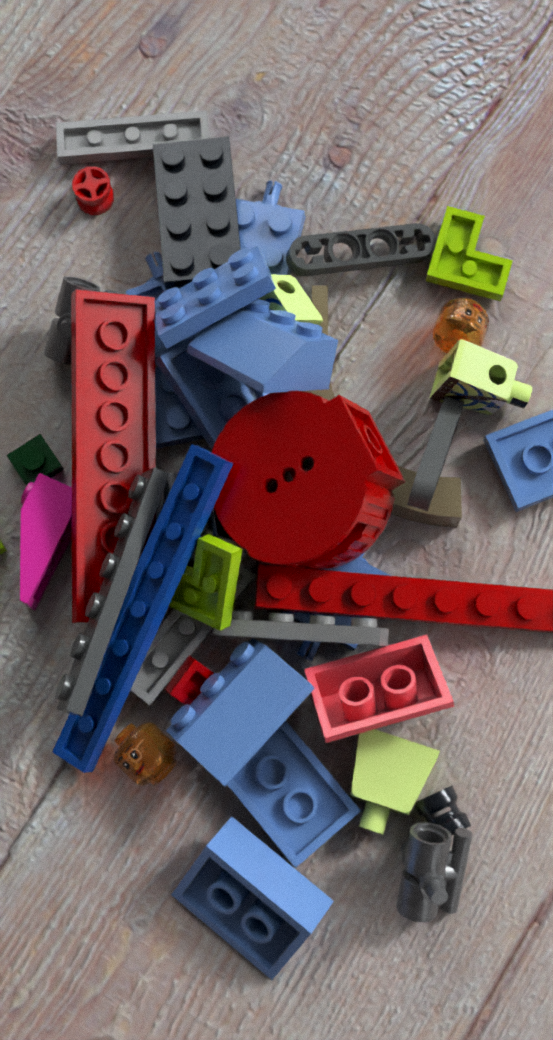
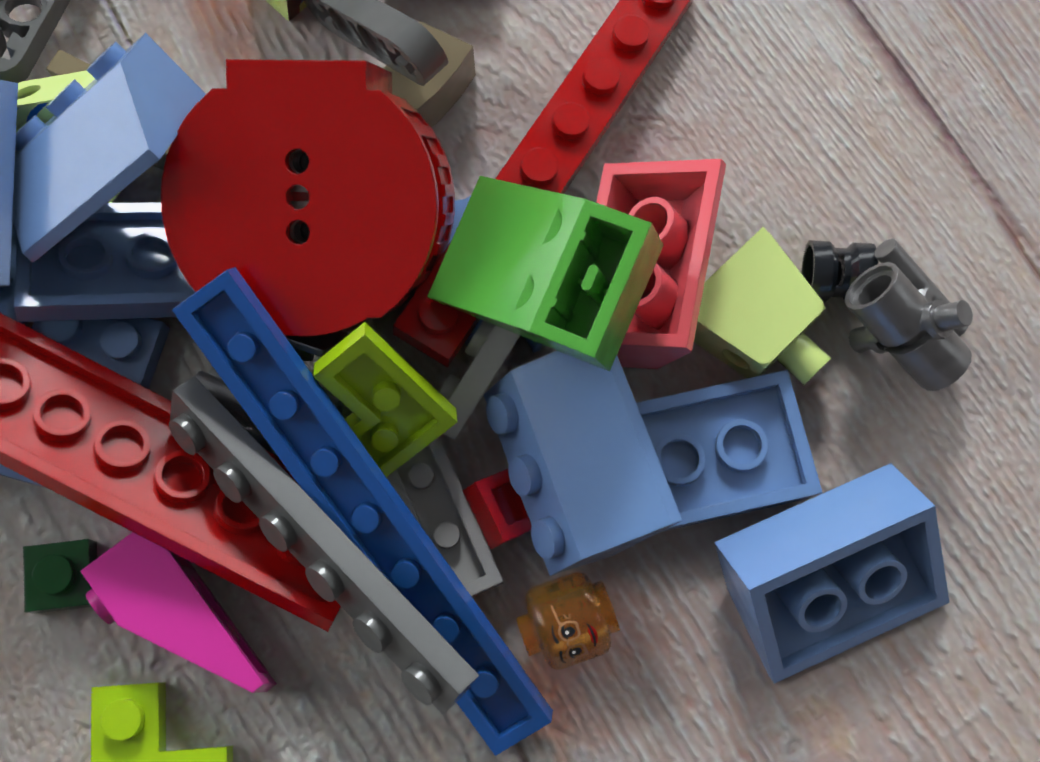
camera: 65 degrees left, 0 degrees up
none -> bright green slope [427,176,664,372]

